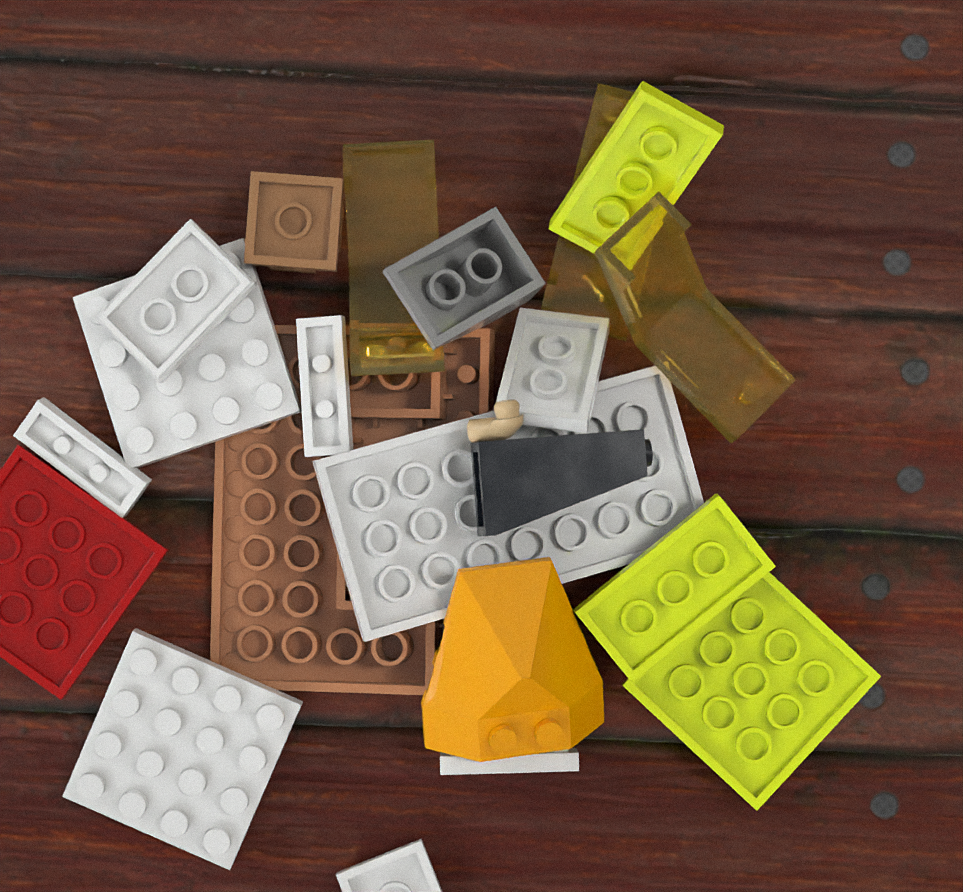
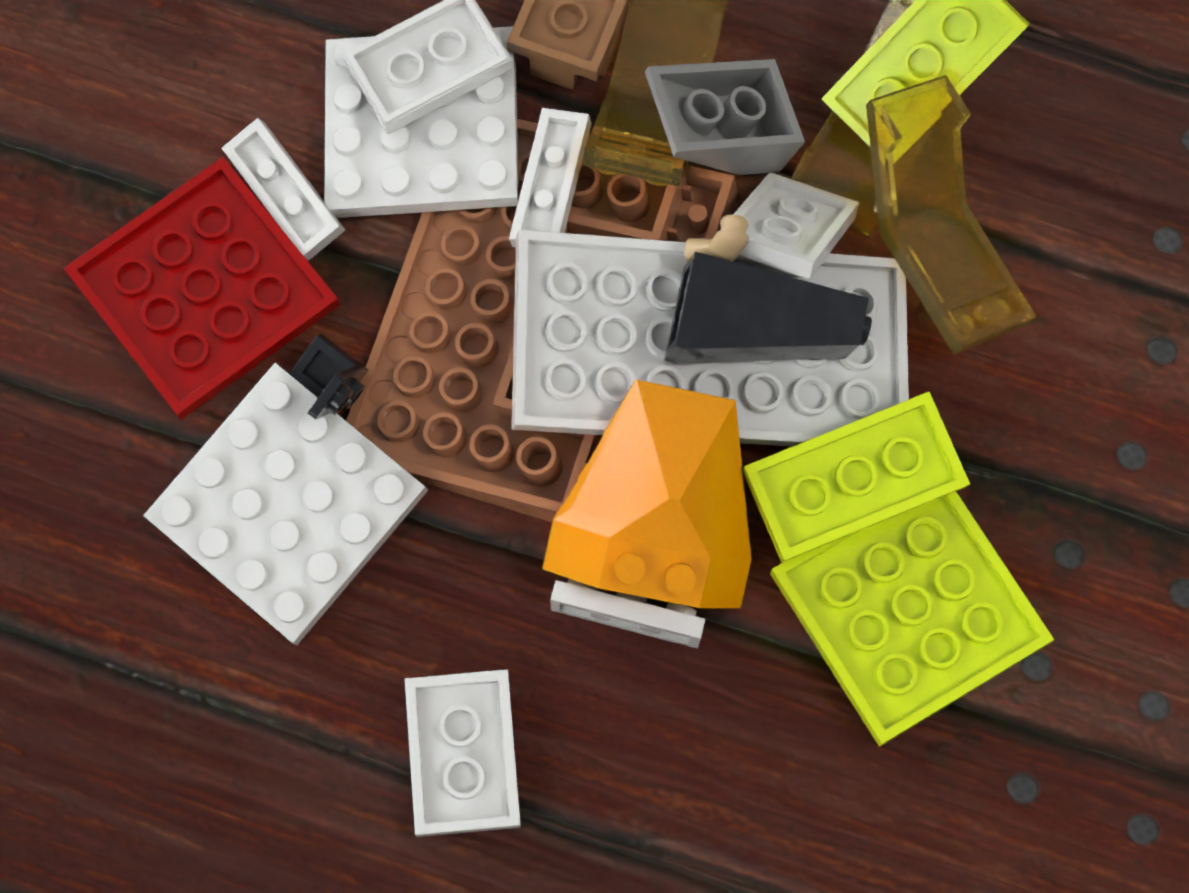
camera: 20 degrees right, 15 degrees down
none -> black bracket [289,334,369,420]

